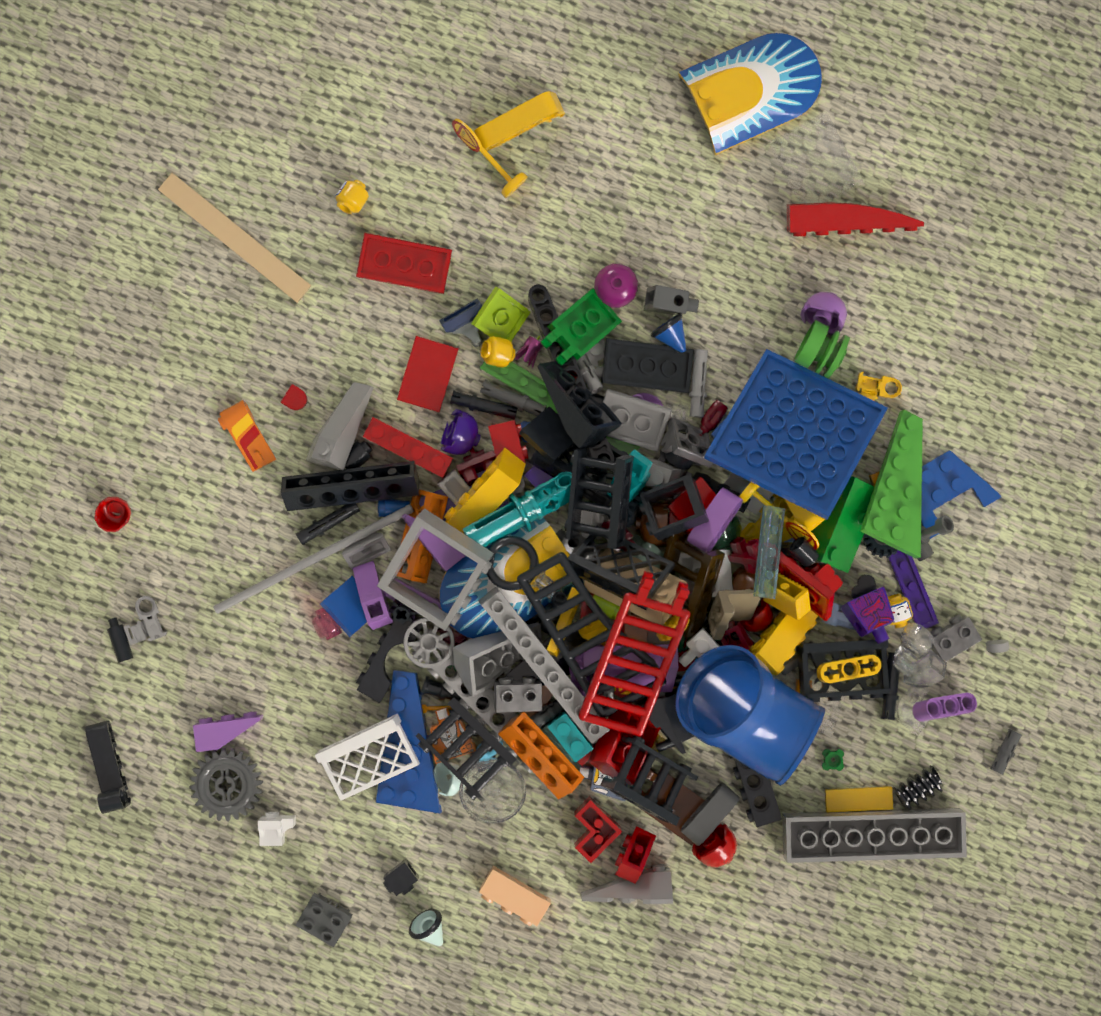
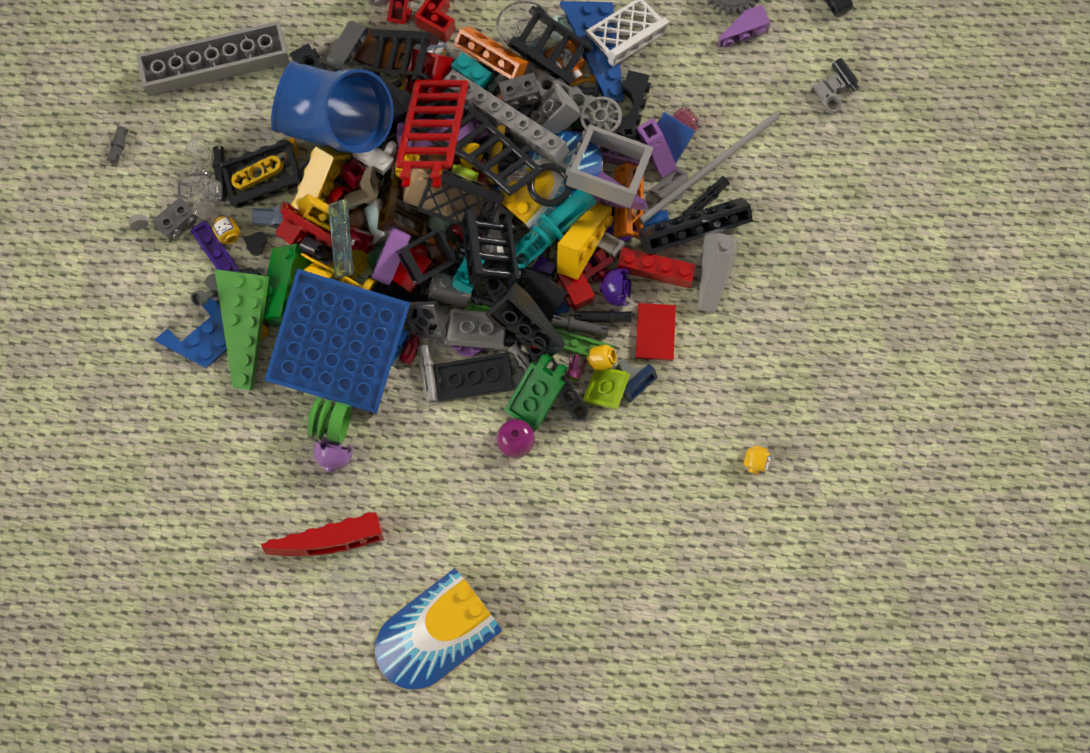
camera: 170 degrees right, 15 degrees down
red hair [94,496,131,532] -> none
tan tile [158,173,311,303] -> none
orange door [218,400,276,472] -> none
red tile [280,384,308,411] -> none
black brick [345,440,373,469] -> none
red piece [356,233,453,294] -> none
yellow piece [452,118,528,199] -> none
yellow beam [474,91,565,151] -> none
dark grey torso [644,285,699,315] -> none
blue hat [650,314,686,353] -> none
red cylinder [692,823,737,867] -> none
green plate [822,748,844,771] -> none
yellow tile [825,786,893,813] -> none
dark purple torso [840,586,894,644] -> none
yellow piece [855,372,902,401] -> none
black piece [892,765,943,810] -> none
medium lavender beam [912,693,977,722] -> none

